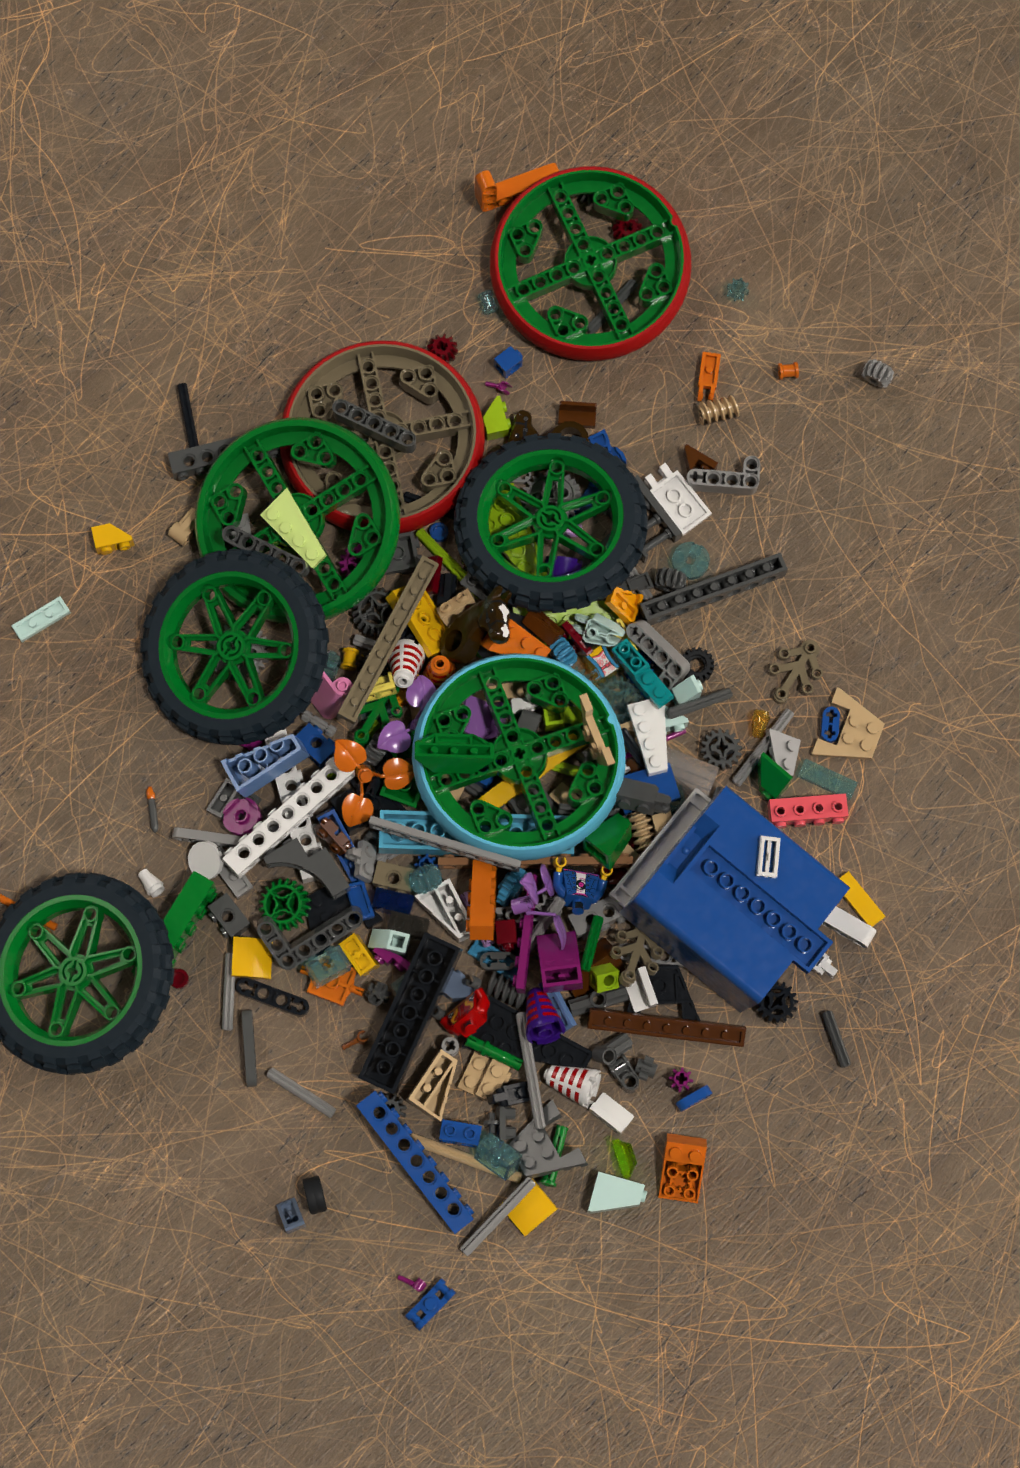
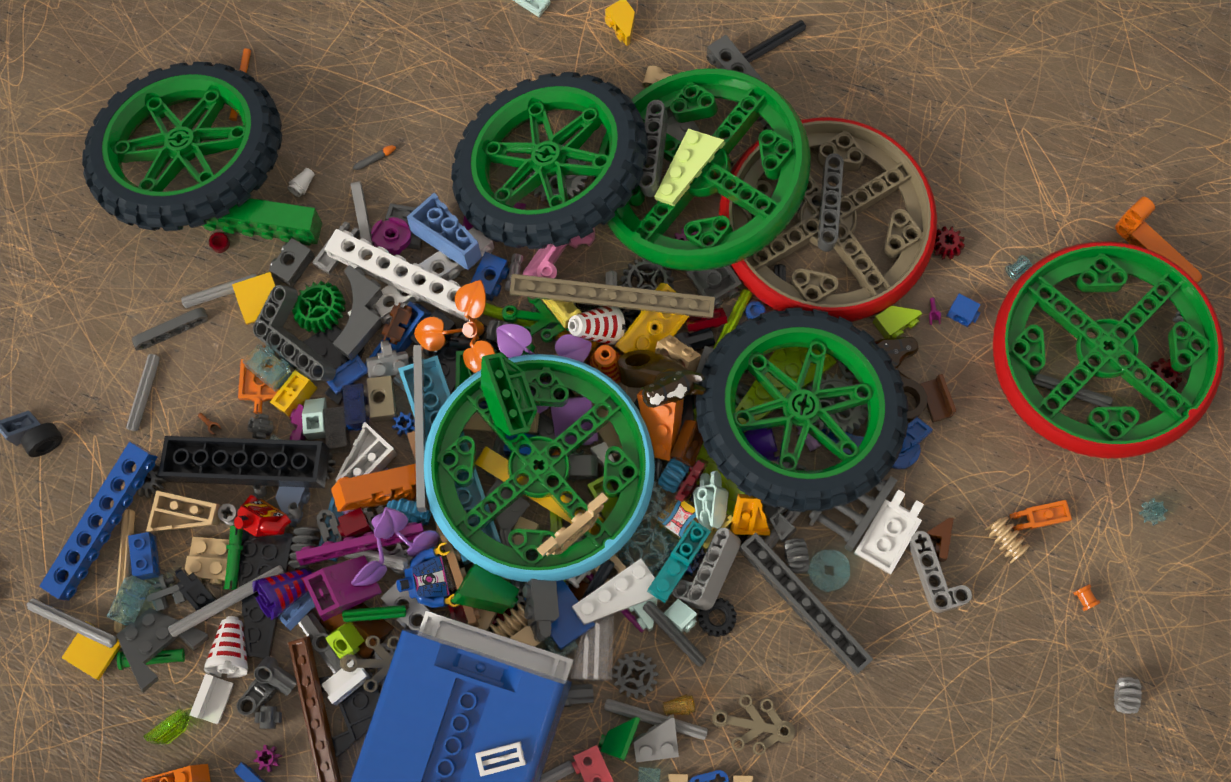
camera: 75 degrees right, 0 degrees up
white tile [188,841,224,880] -> none
black beam [236,978,309,1017] -> none
clear light blue brick [324,650,341,682] -> none
yellow bush [340,647,359,671] -> none
clear light blue gear [408,864,442,894] -> none
light aqua slope [587,1172,647,1214] -> none

